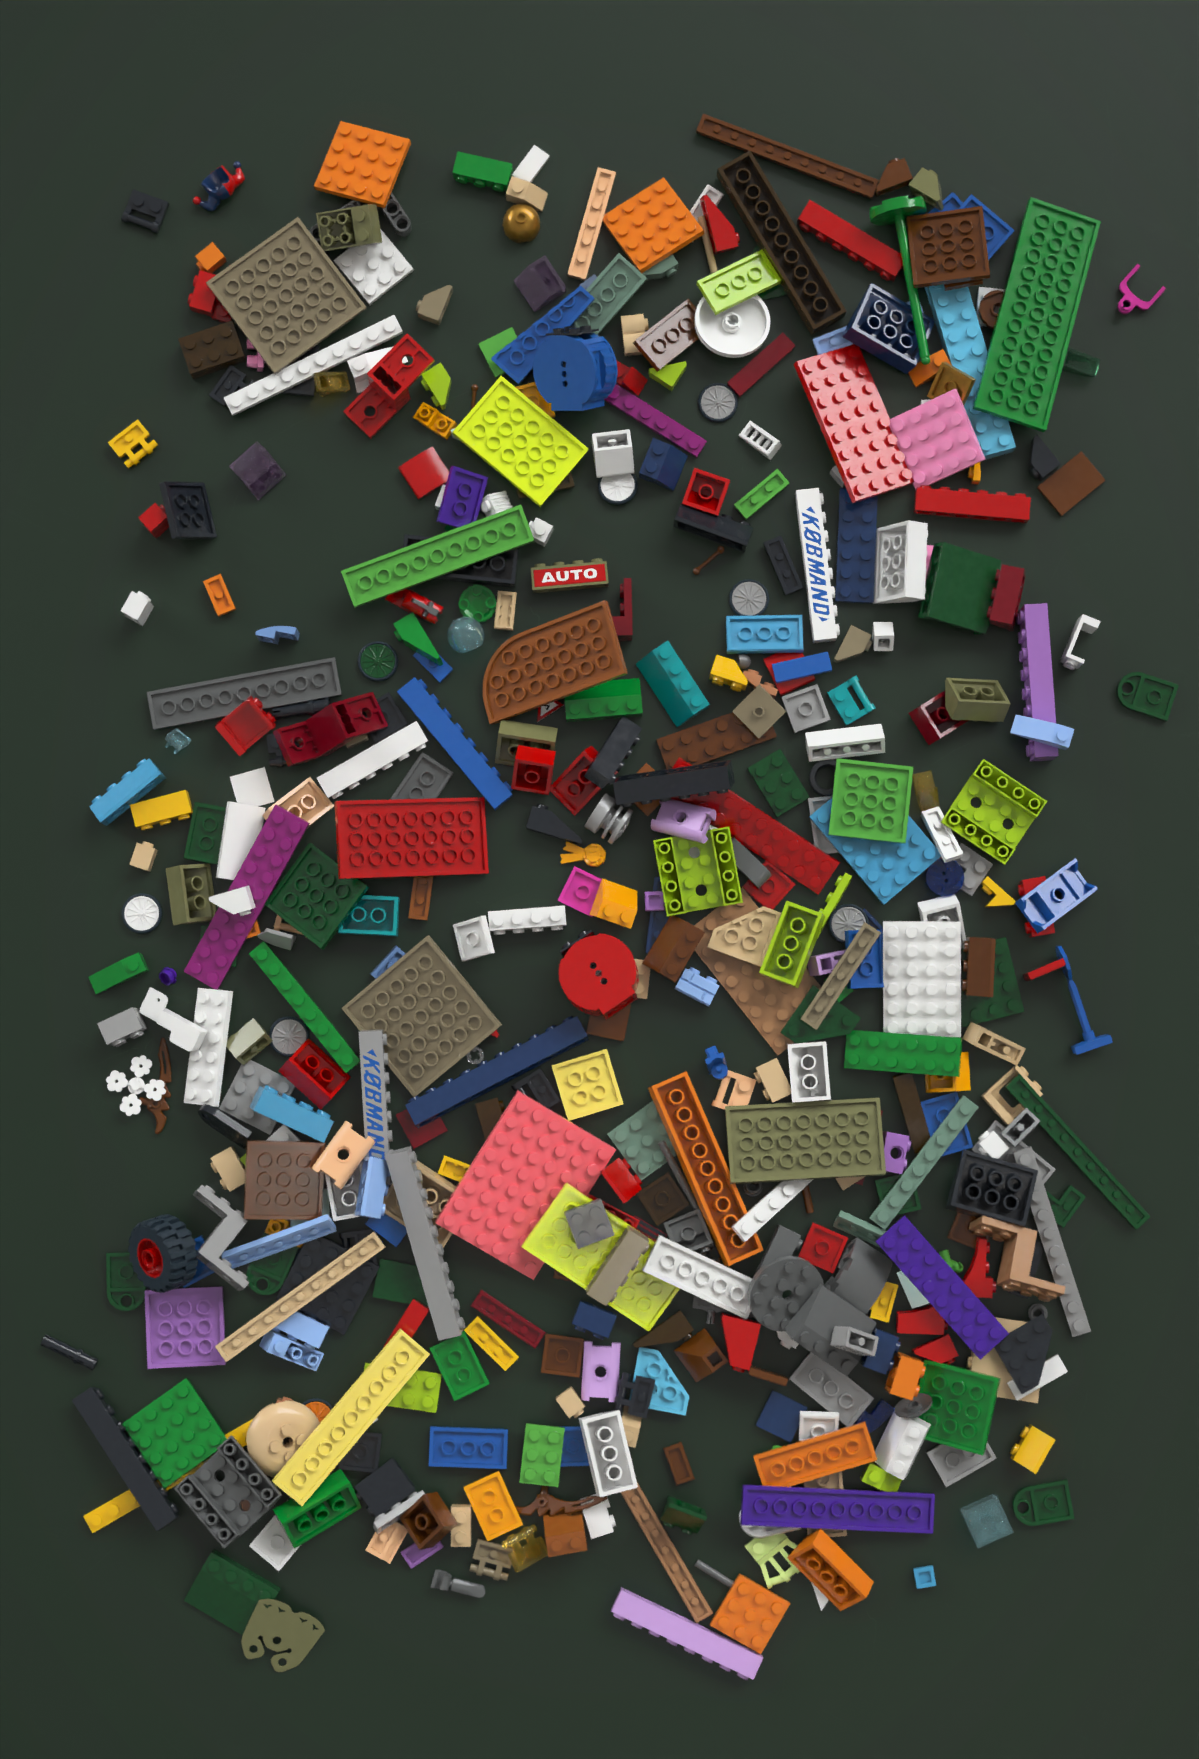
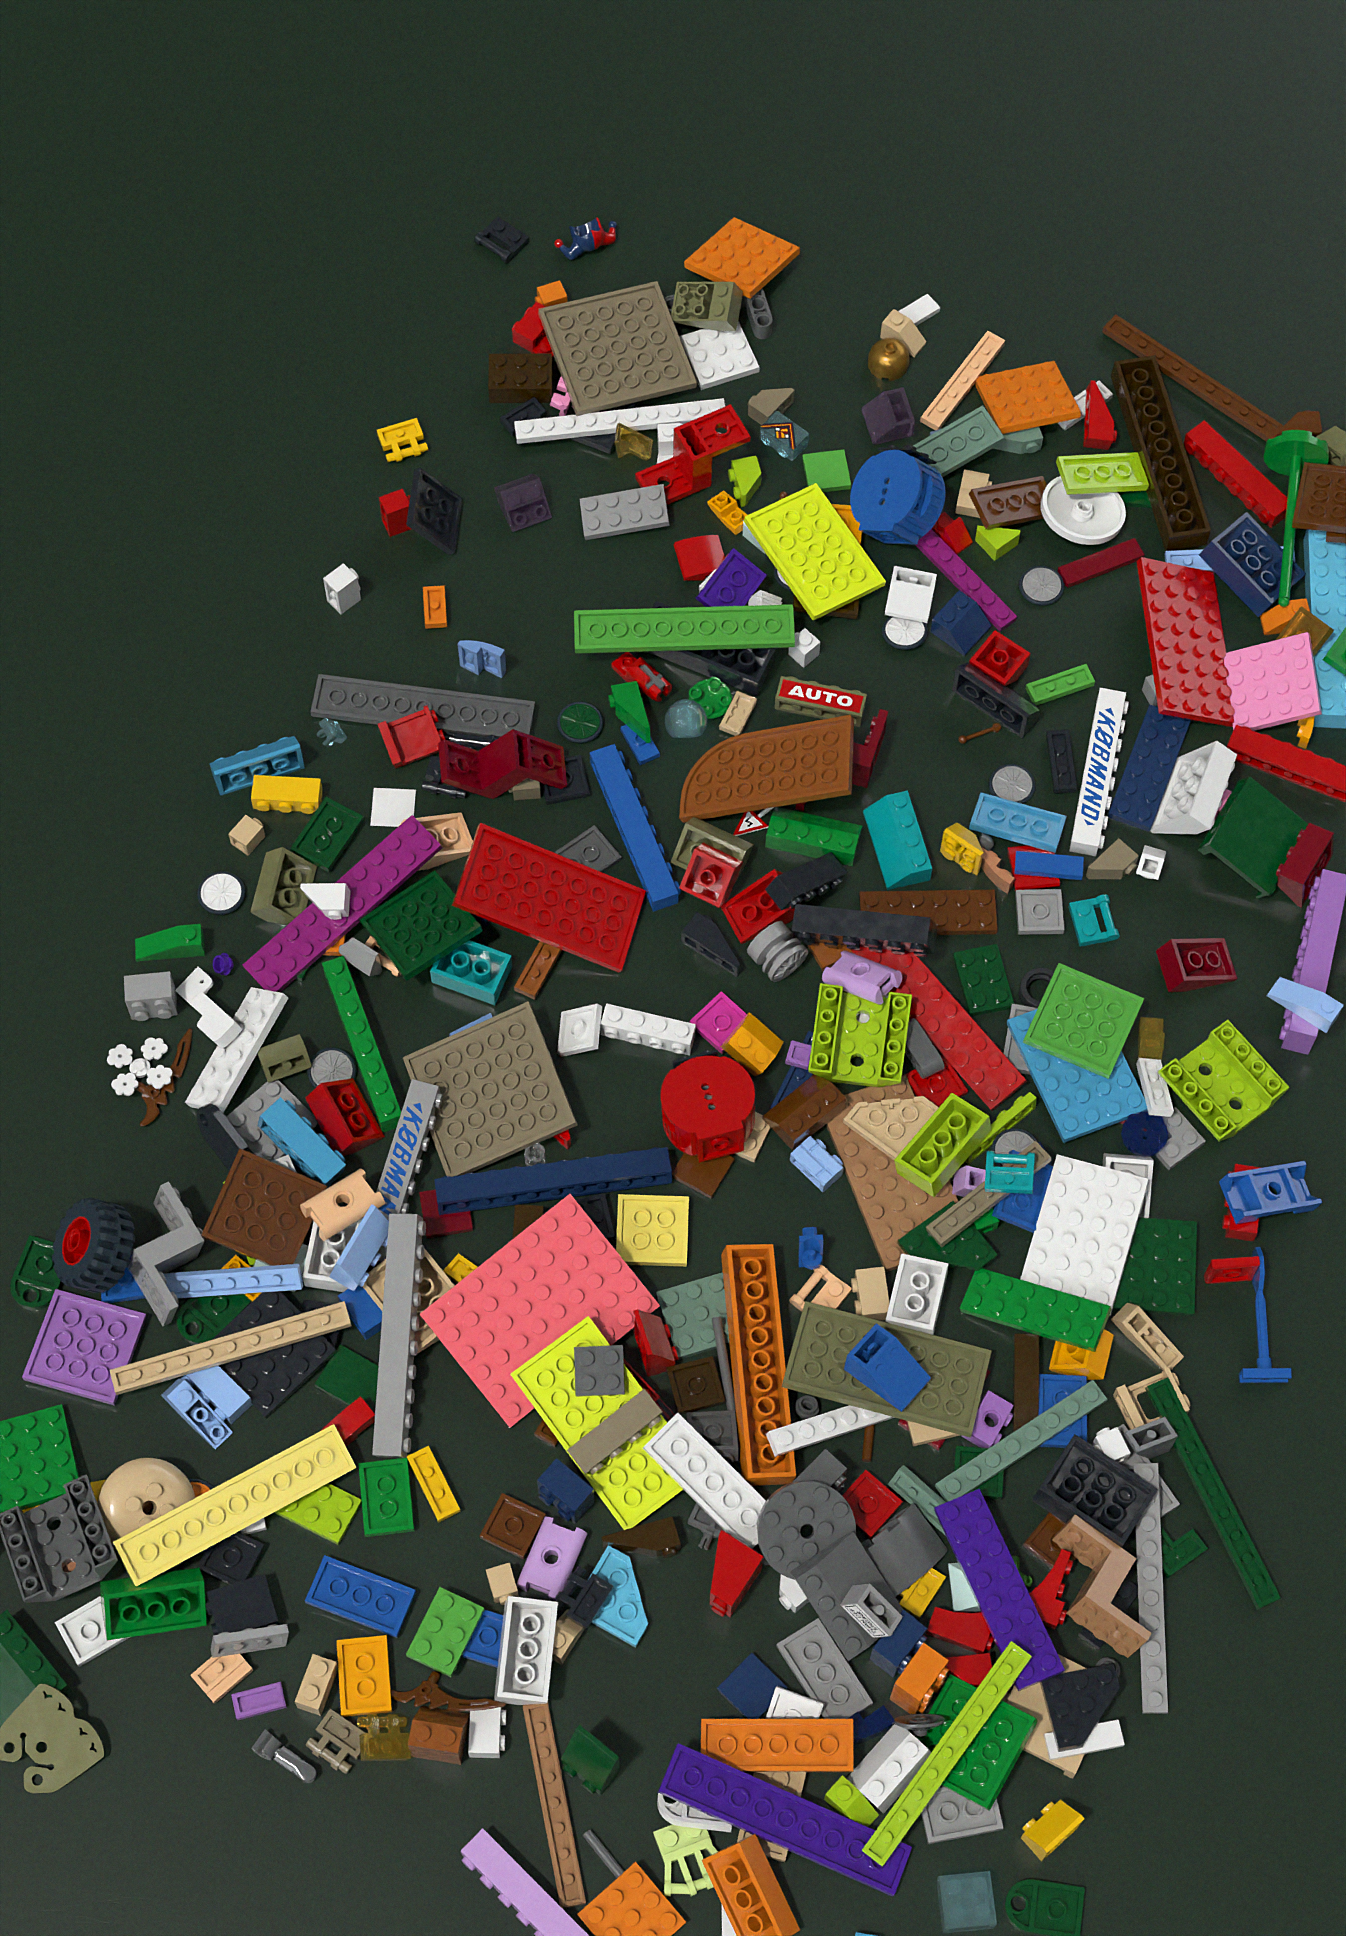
camera: 20 degrees right, 20 degrees down
tan brick [210,1146,245,1192] -> none
white tile [216,801,266,880] -> none
white brick [317,721,428,799] -> none
reddish brown brick [400,1492,458,1550] -> none
green brick [452,151,513,192] -> none
dark red tile [471,1289,546,1349] -> none
blue wing [491,286,595,384] -> none
light orange piece [560,841,606,867] -> none
reddish brown tile [663,1442,695,1486] -> none
reddish brown slope [673,1328,728,1382] -> none
tan bar [697,216,718,273] -> none
dark tan plate [732,684,787,739] -> none
white slope [739,421,781,460] -> none
reddish brown tile [747,1365,788,1386] -> none
white brick [805,724,885,762] -> none
olive slope [945,678,1011,722] -> none
reddish brown slope [961,937,996,997] -> none
yellow slope [980,876,1016,908] -> none
none -> light grey plate [580,484,670,540]
none -> clear light blue brick [760,410,809,461]
none -> blue slope [844,1323,931,1412]
none -> lime plate [862,1641,1032,1867]
none -> teal plate [985,1151,1035,1194]

